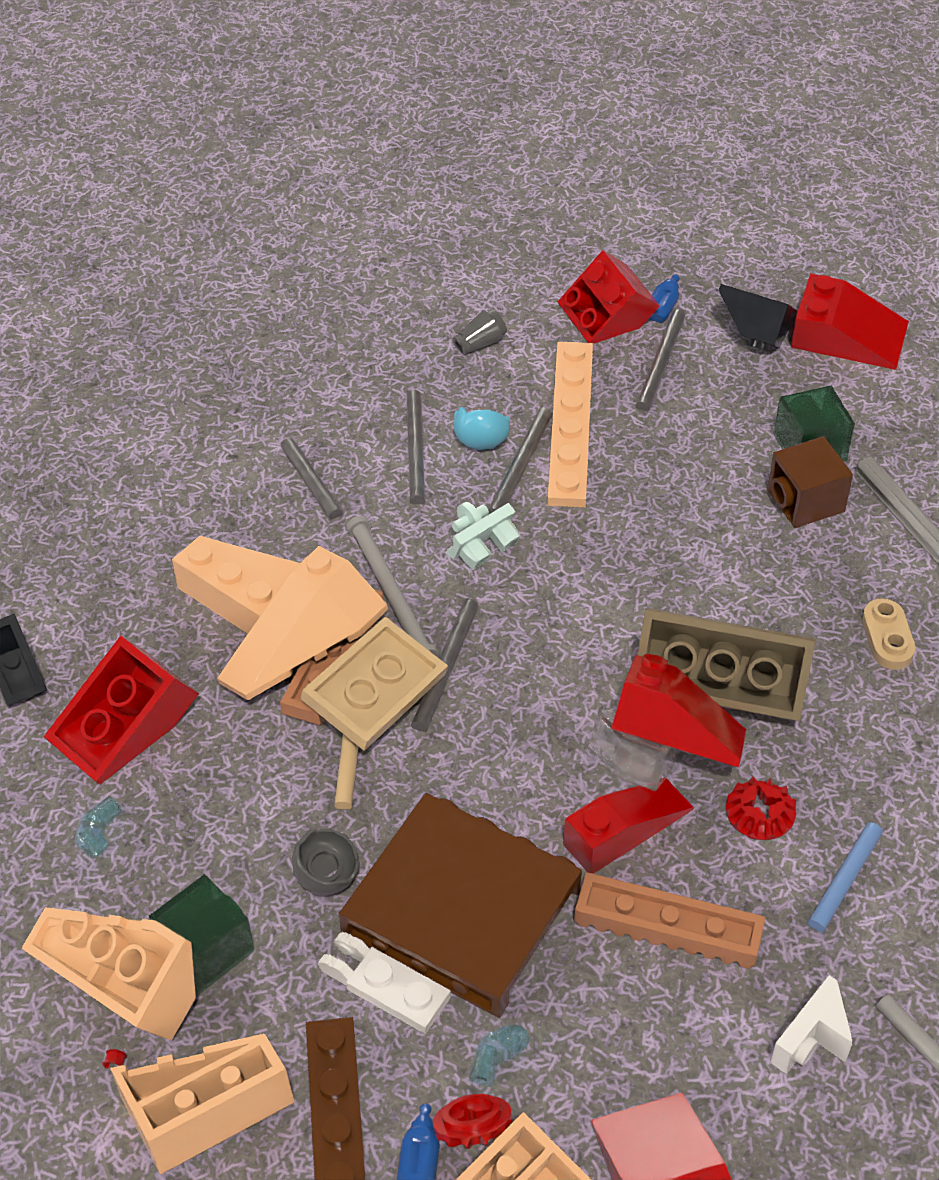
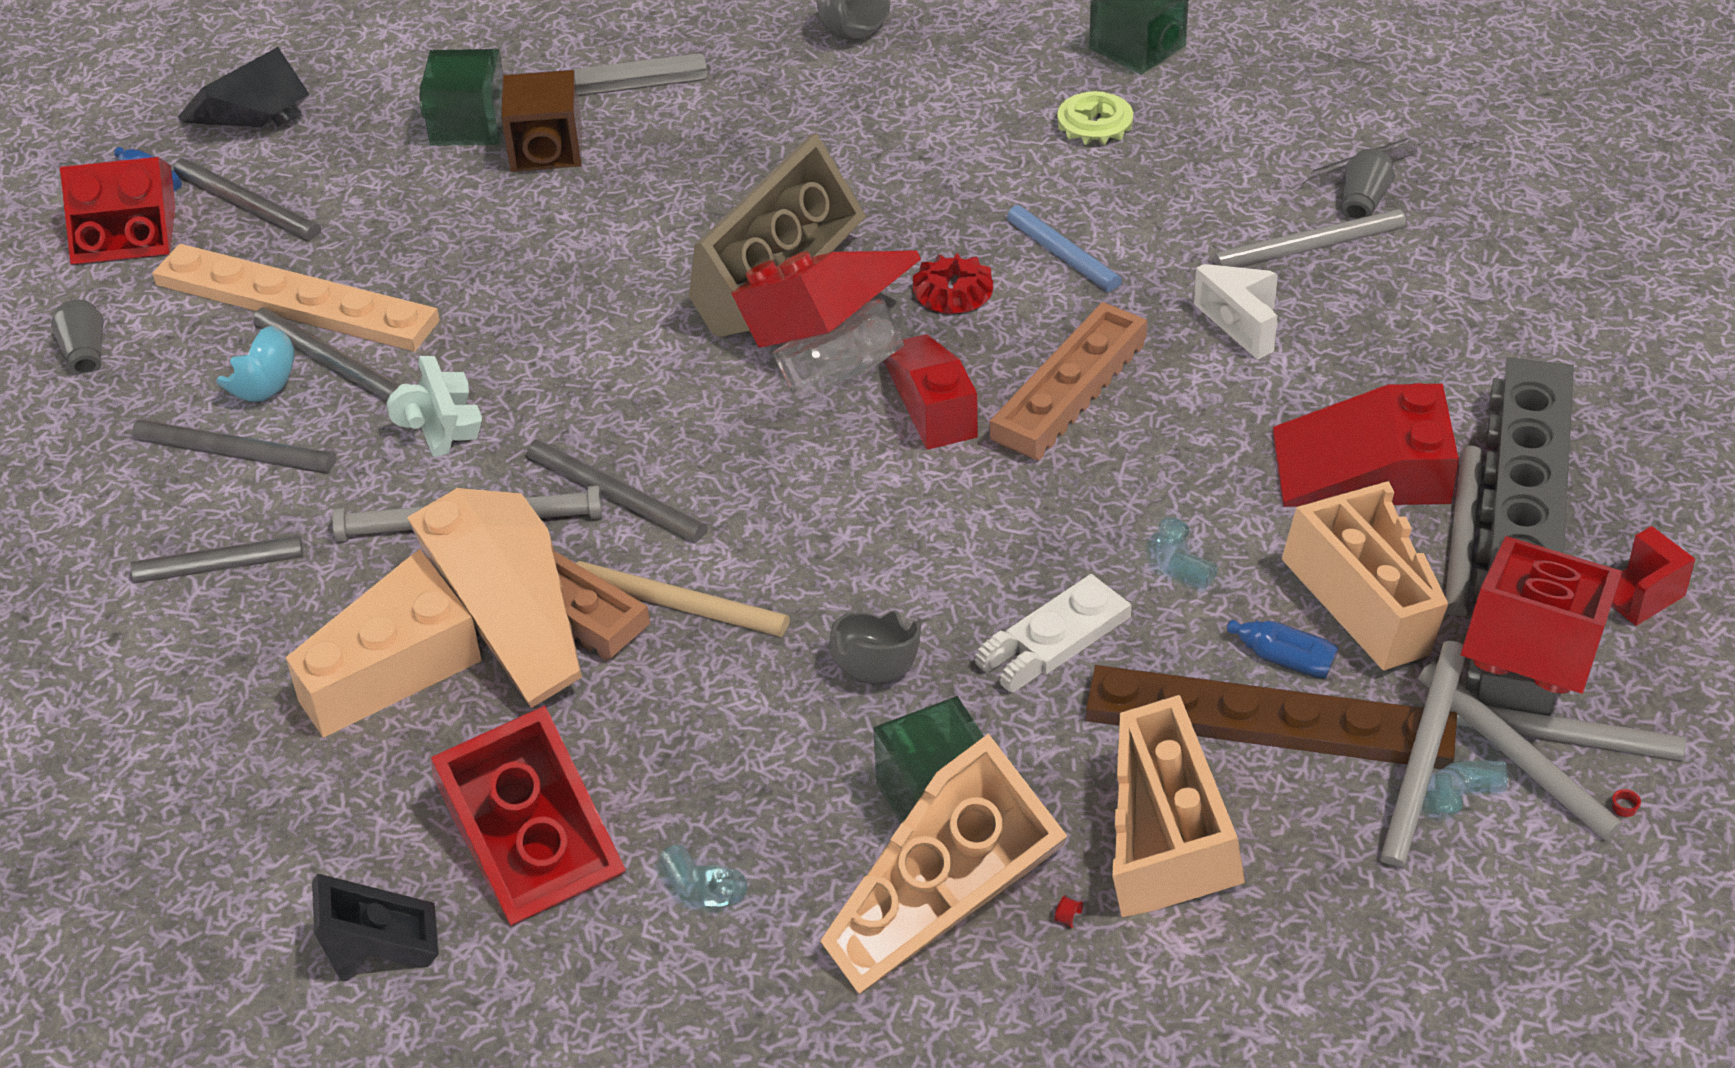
camera: 70 degrees left, 5 degrees down
tan plate [301,616,448,751] -> none
reddish brown panel [339,793,582,1019] -> none
red gear [433,1094,513,1149] -> none
red slope [791,273,909,370] -> none
tan plate [862,599,915,670] -> none

